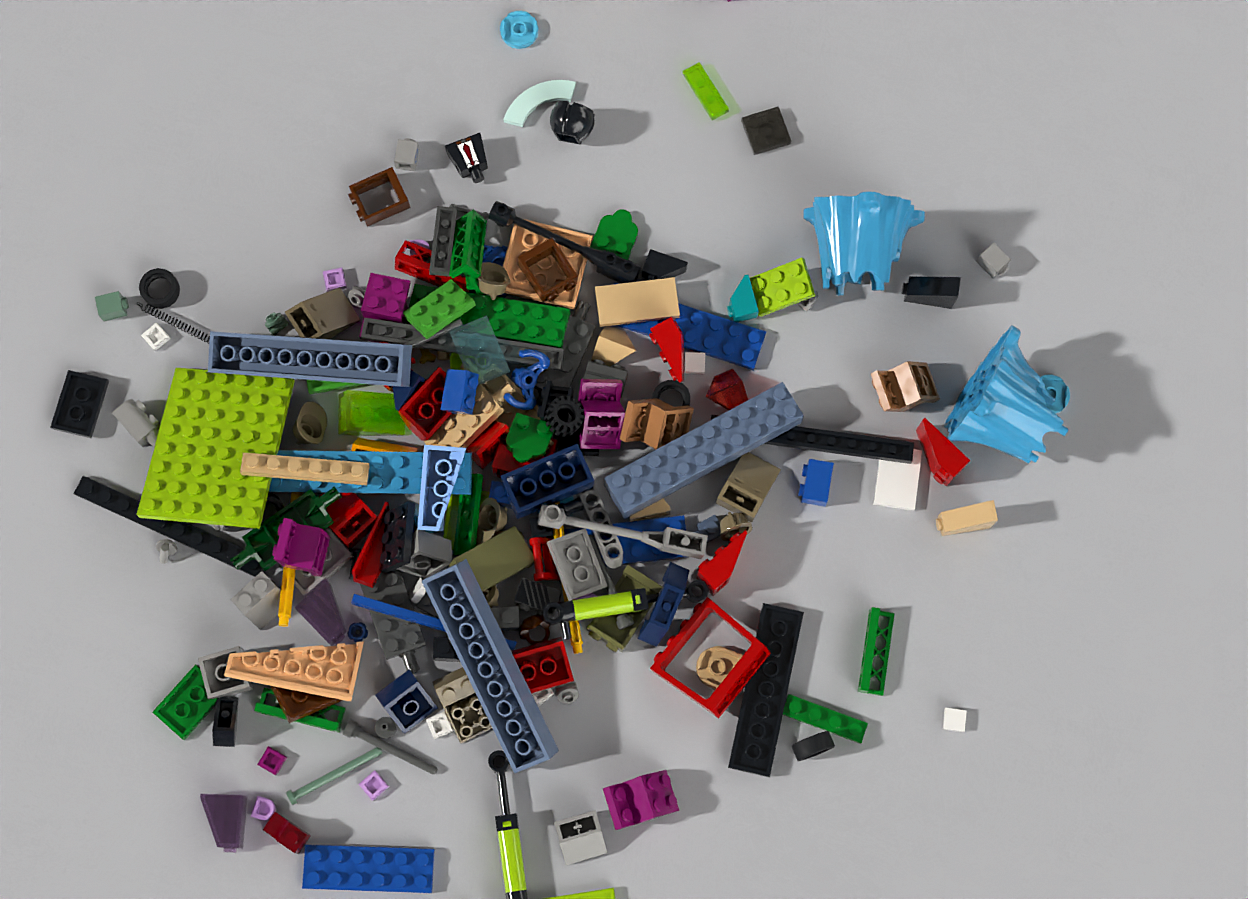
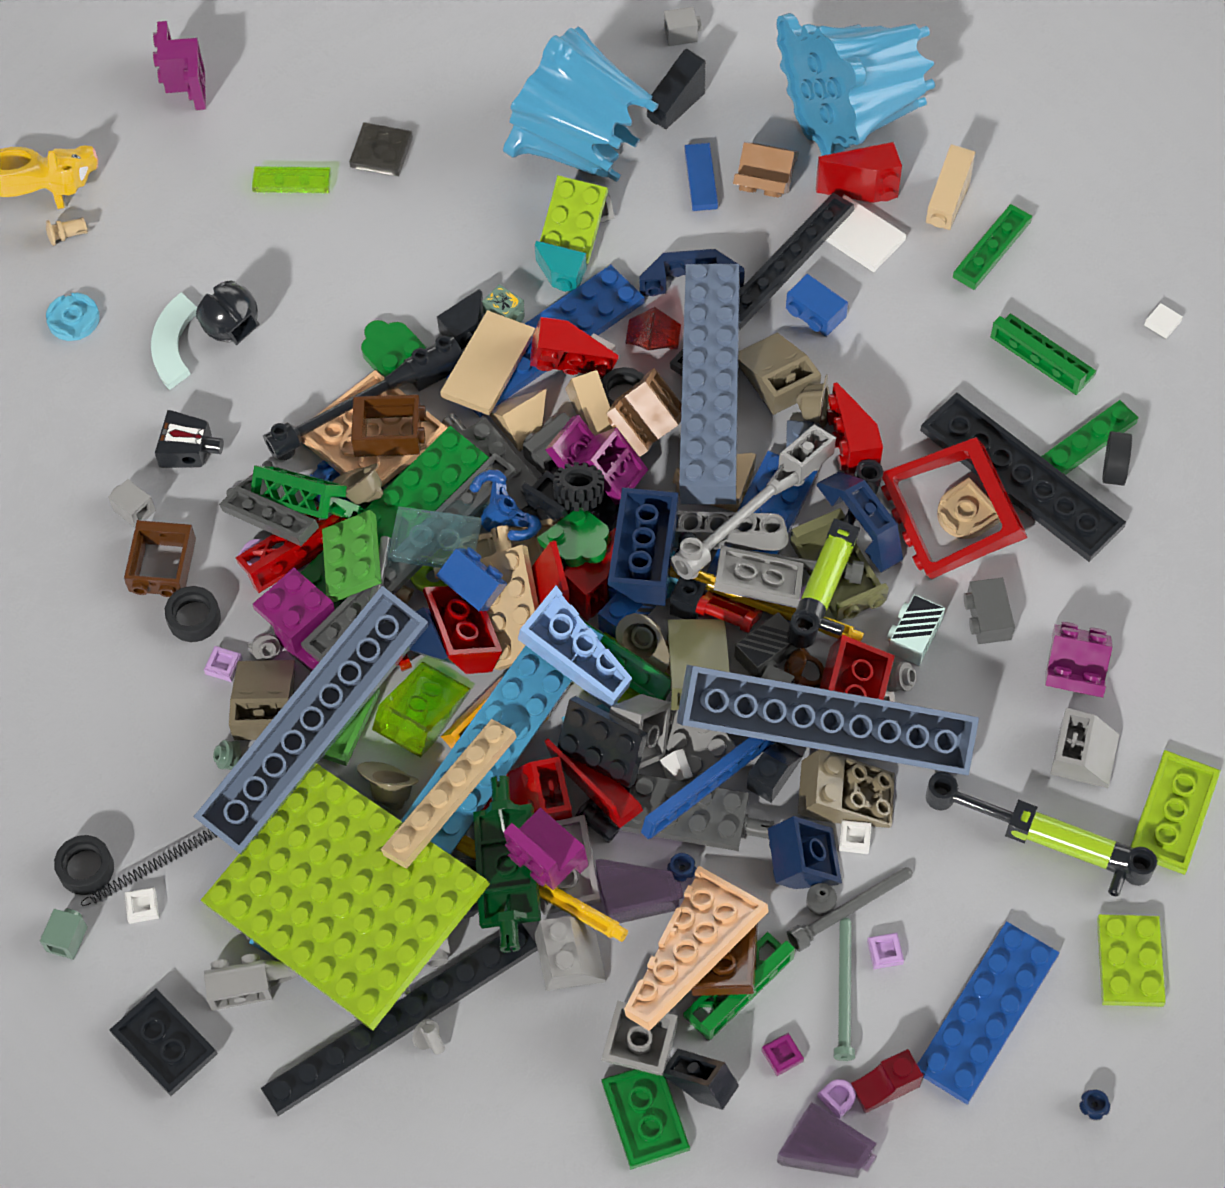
camera: 55 degrees left, 15 degrees down
none -> black tyre [164,586,221,642]
none -> sand green brick [482,284,525,323]
none -> tan slope [565,370,613,436]
none -> dark blue slope [639,249,745,296]
none -> blue tile [684,143,718,211]
none -> light aqua brick [886,594,945,666]
none -> green plate [953,204,1032,291]
none -> dark grey brick [964,577,1015,644]

